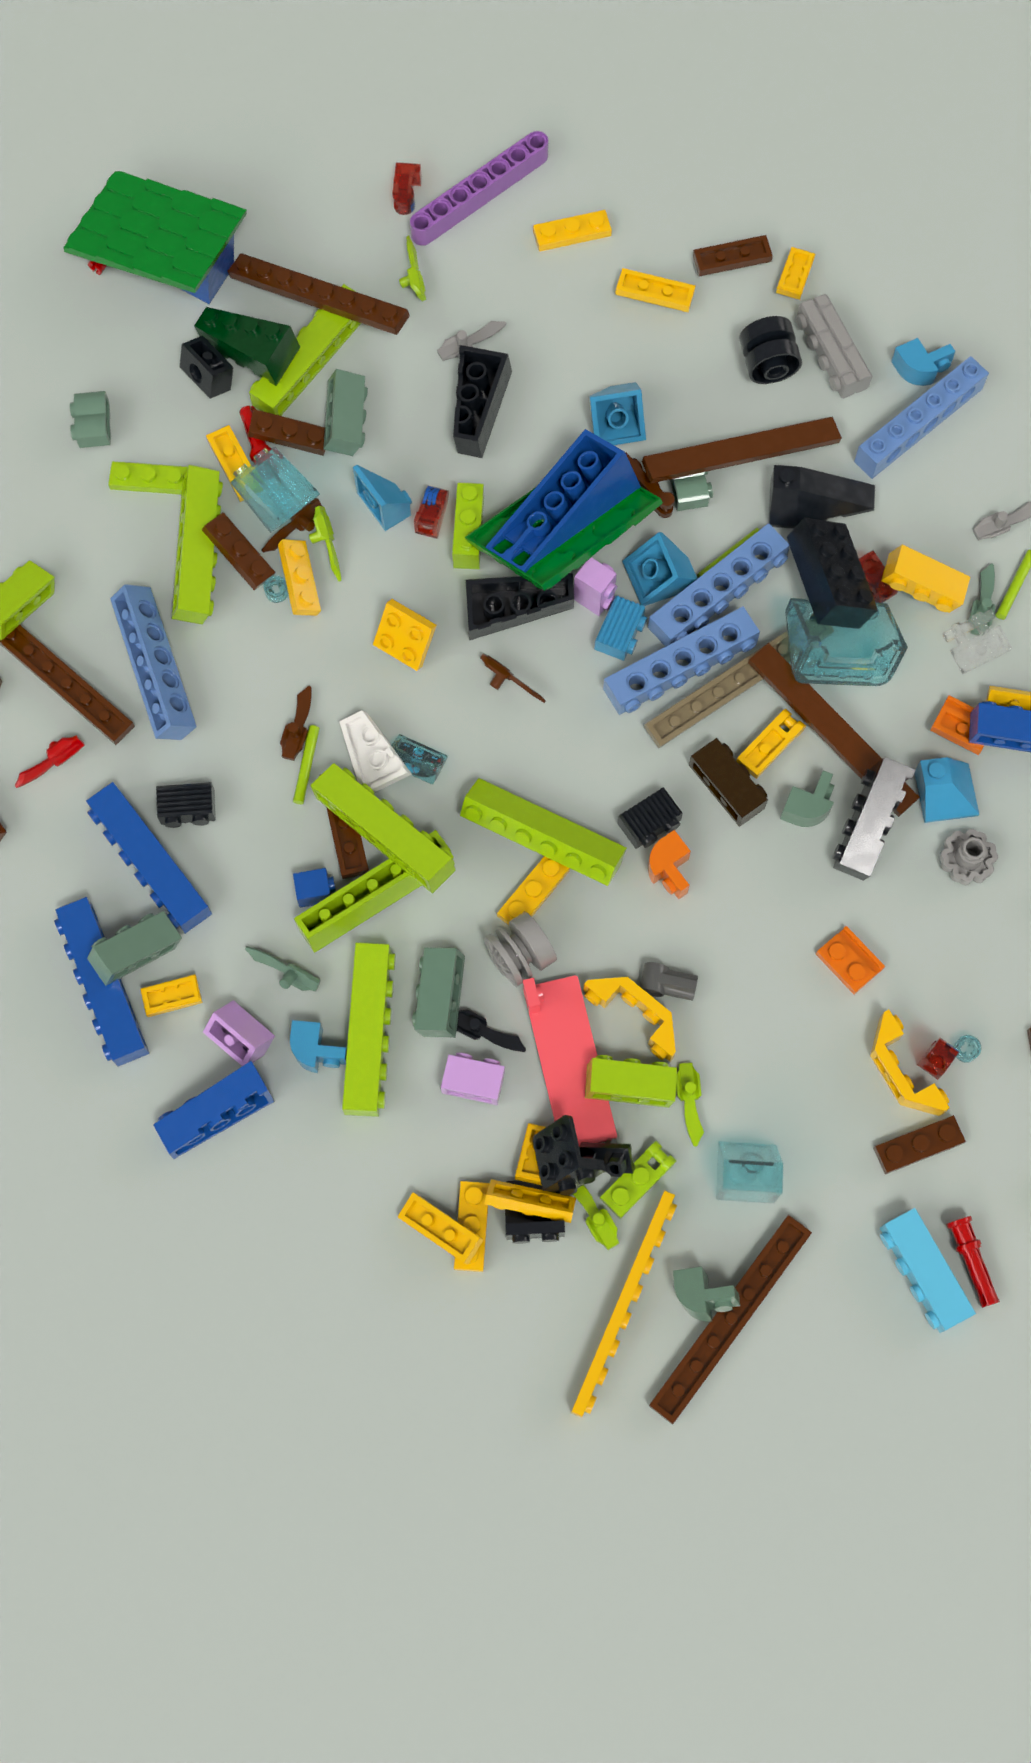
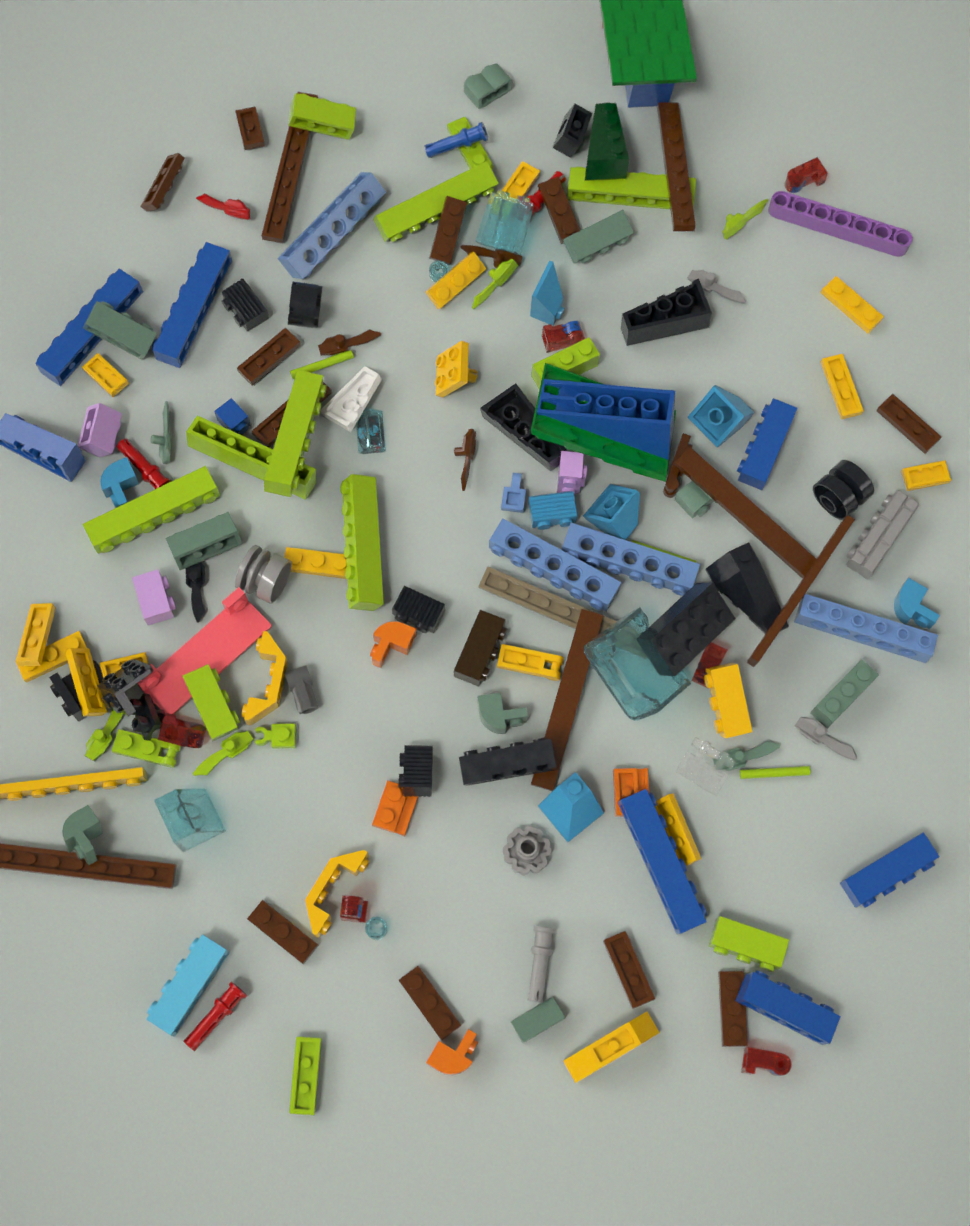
camera: 55 degrees right, 0 degrees up
none -> red pin [116,438,172,489]
none -> clear red leg [158,713,206,748]
none -> reddish brown plate [237,327,301,386]
none -> lime plate [255,723,296,749]
none -> black brick [287,281,323,328]
none -> black brick [399,745,433,797]
none -> blue pin [424,122,488,158]
none -> medium blue plate [501,473,526,513]
none -> blue brick [737,398,797,490]
none -> reddish brown tile [747,515,855,667]
none -> sand green brick [811,659,879,729]

